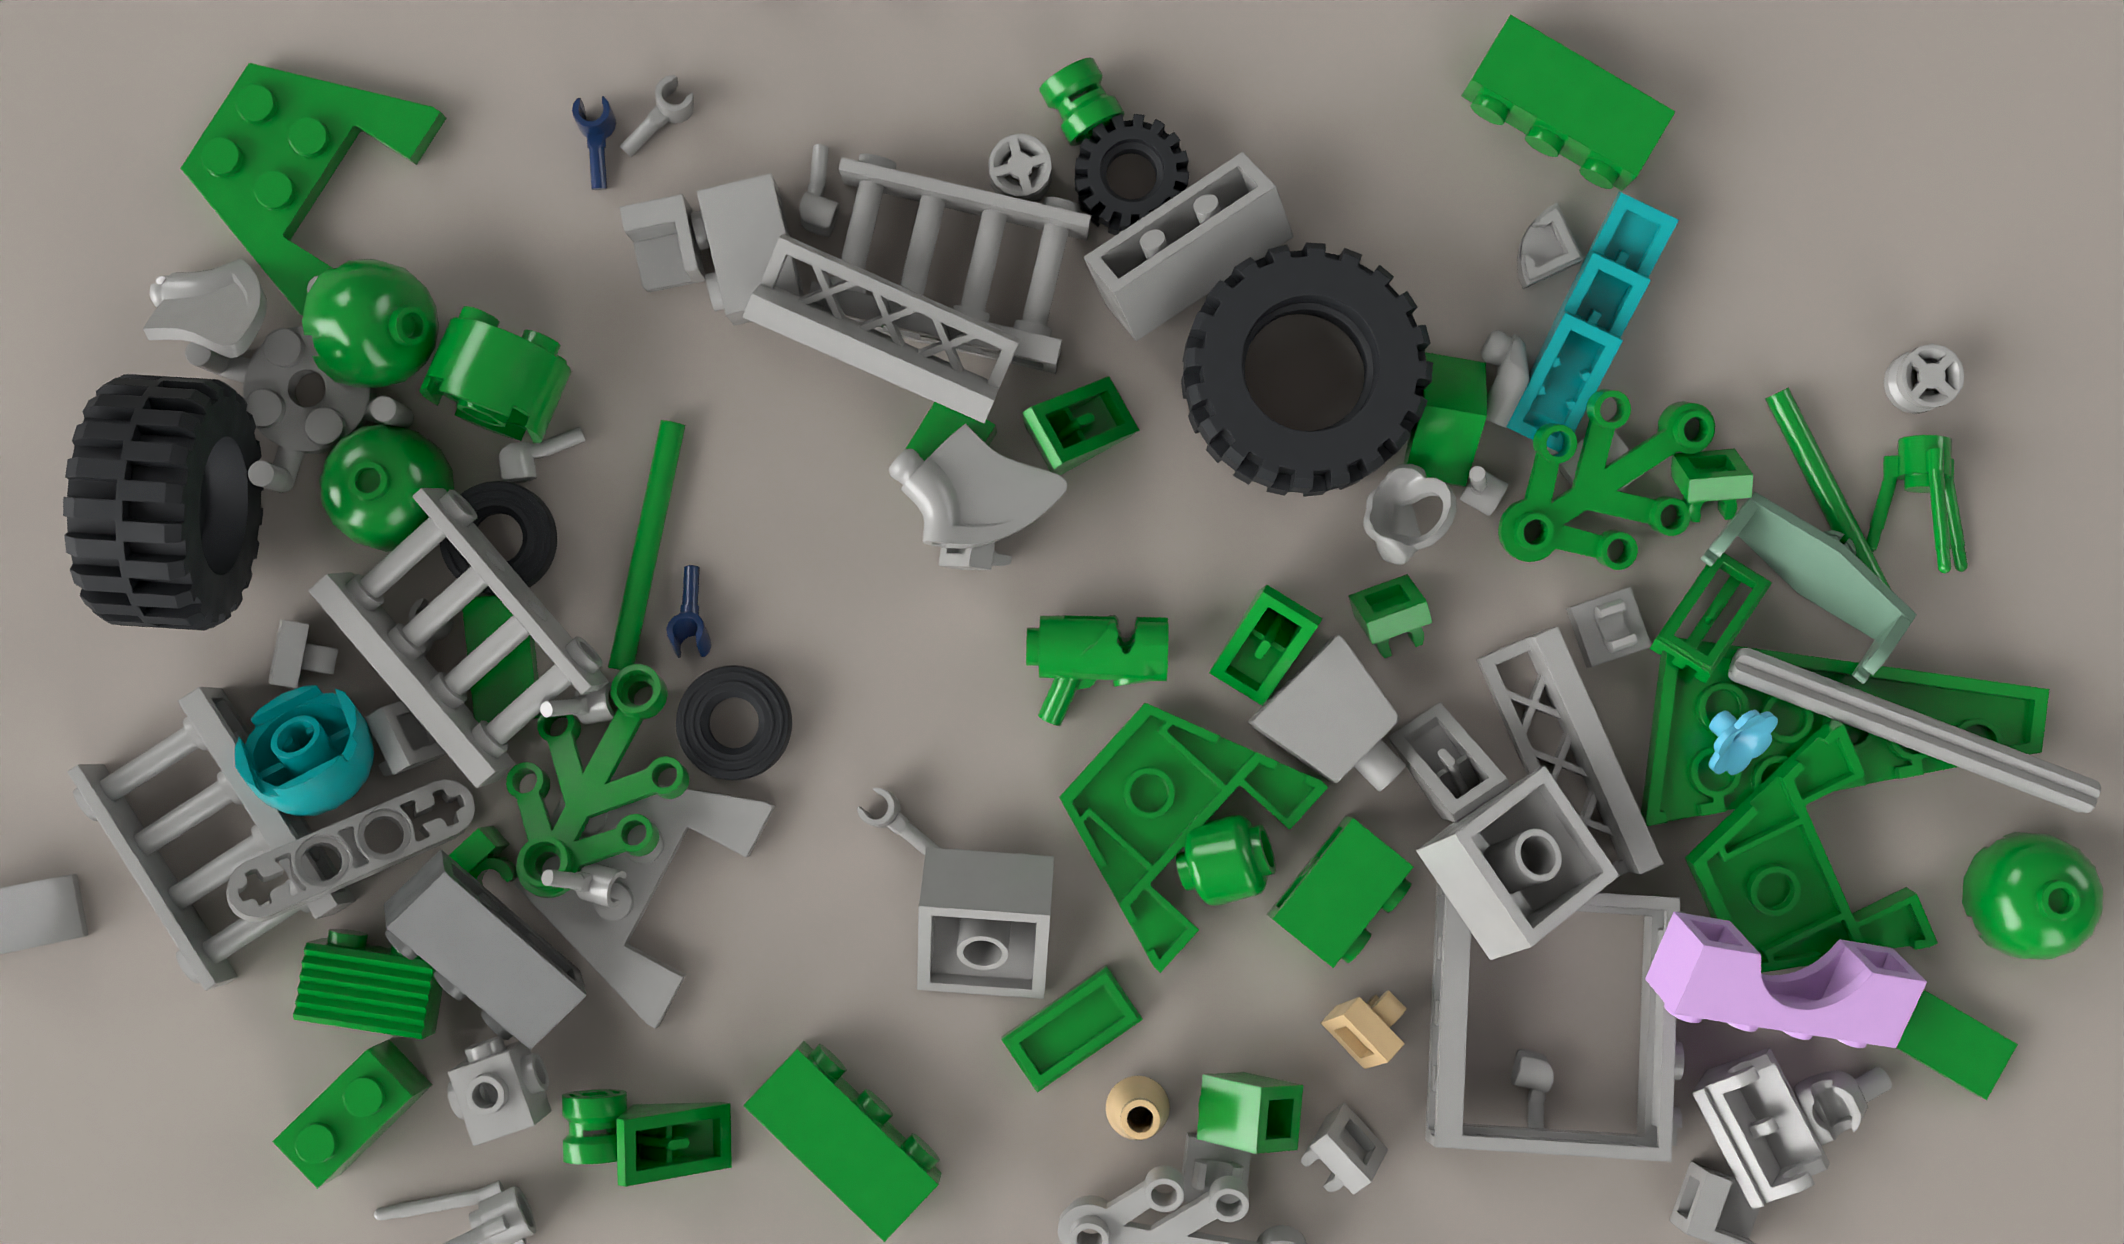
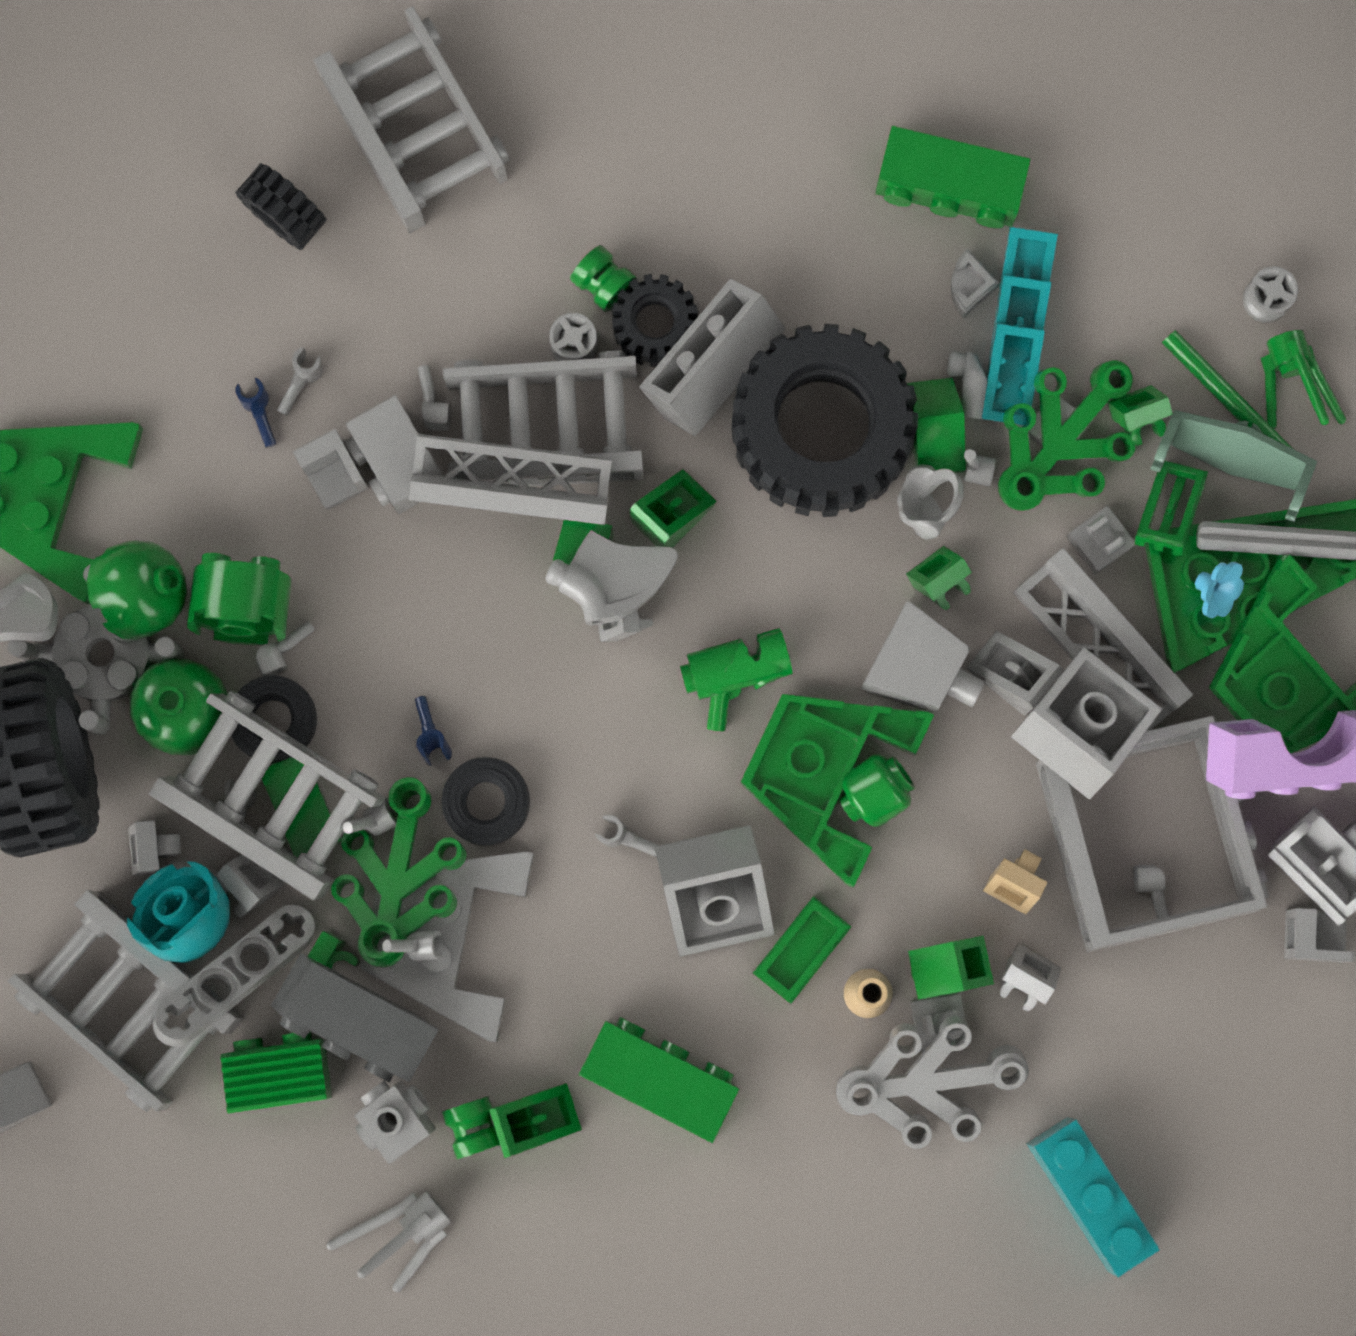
camera: 10 degrees left, 5 degrees down
green brick [272,1039,433,1189] -> none
green bar [608,420,686,670] -> none
green slope [1209,584,1323,706] -> none
green brick [1266,816,1414,968] -> none

